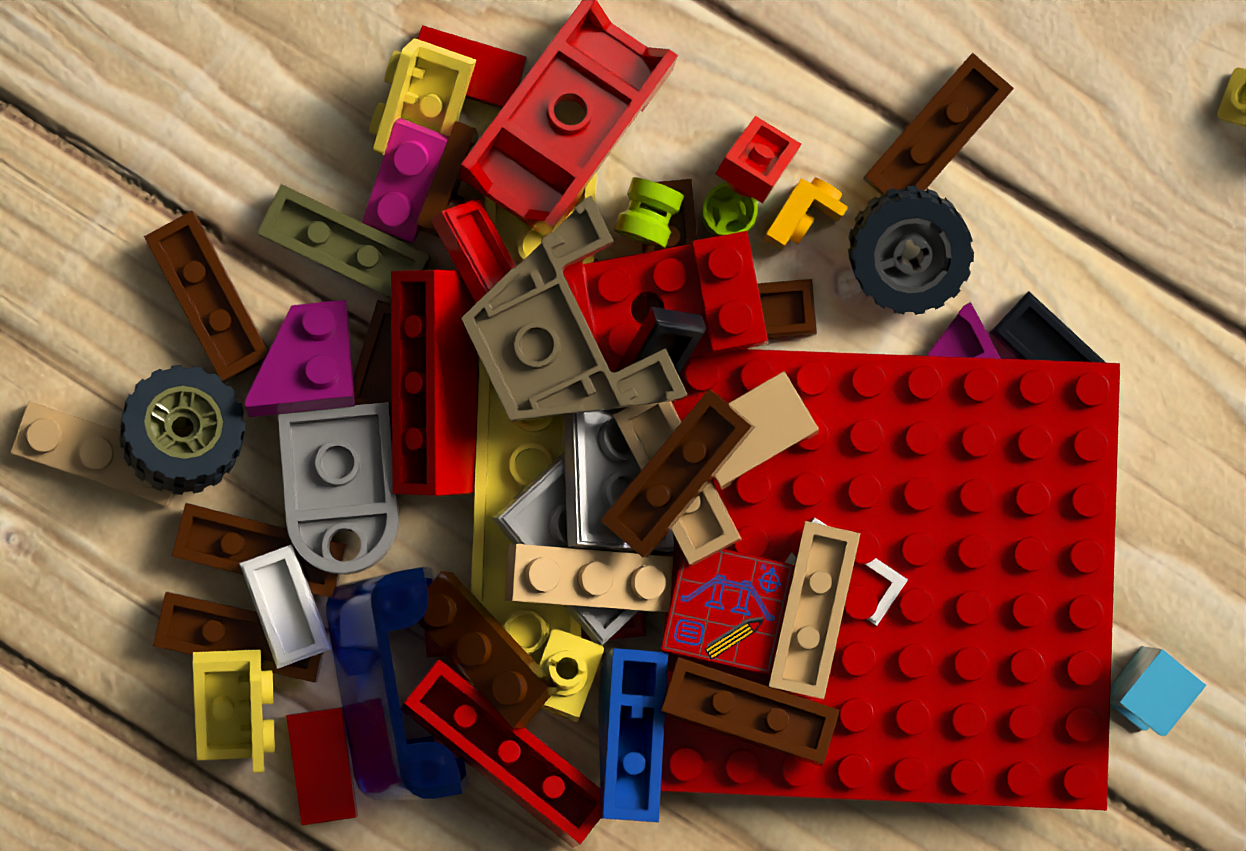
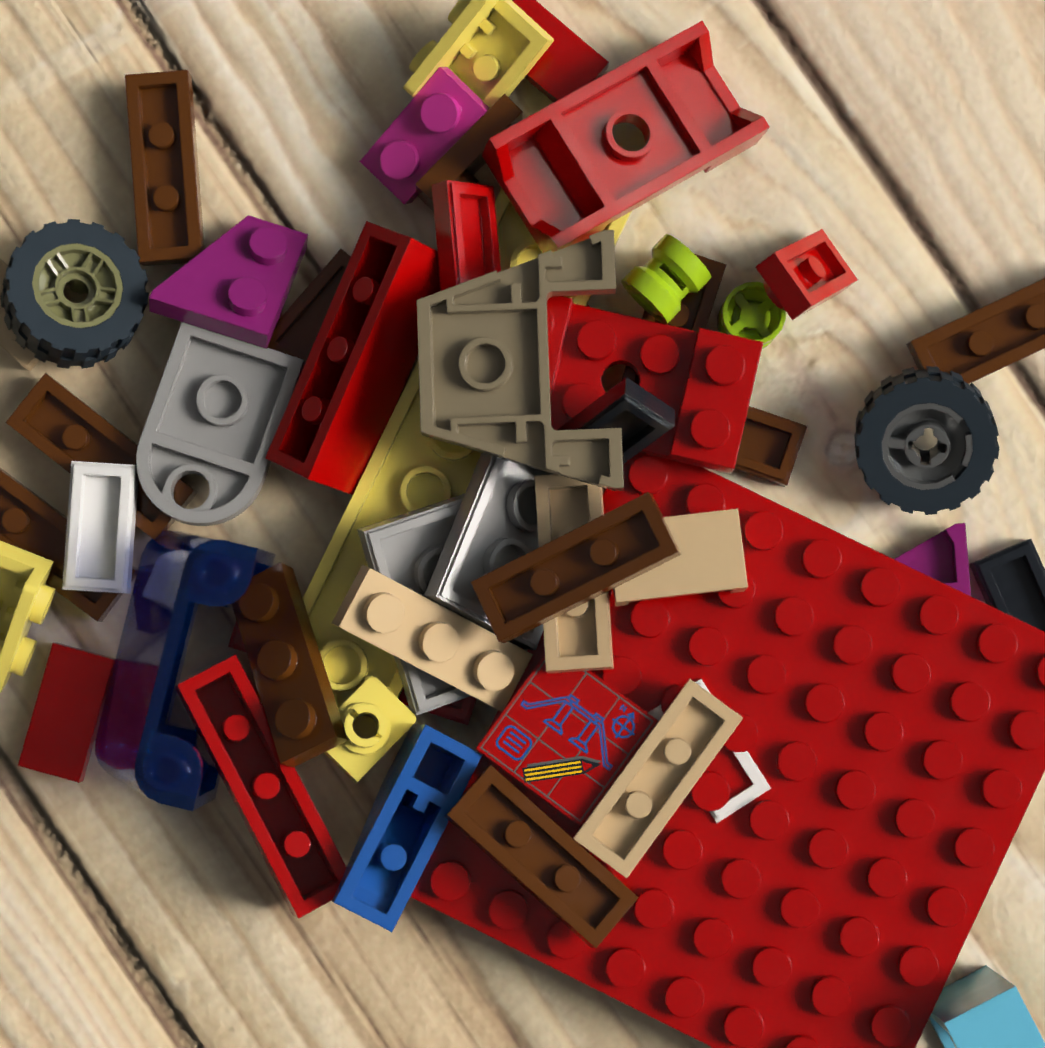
camera: 20 degrees right, 0 degrees up
olive plate [257,184,431,299] -> none
yellow bracket [763,177,848,251] -> none

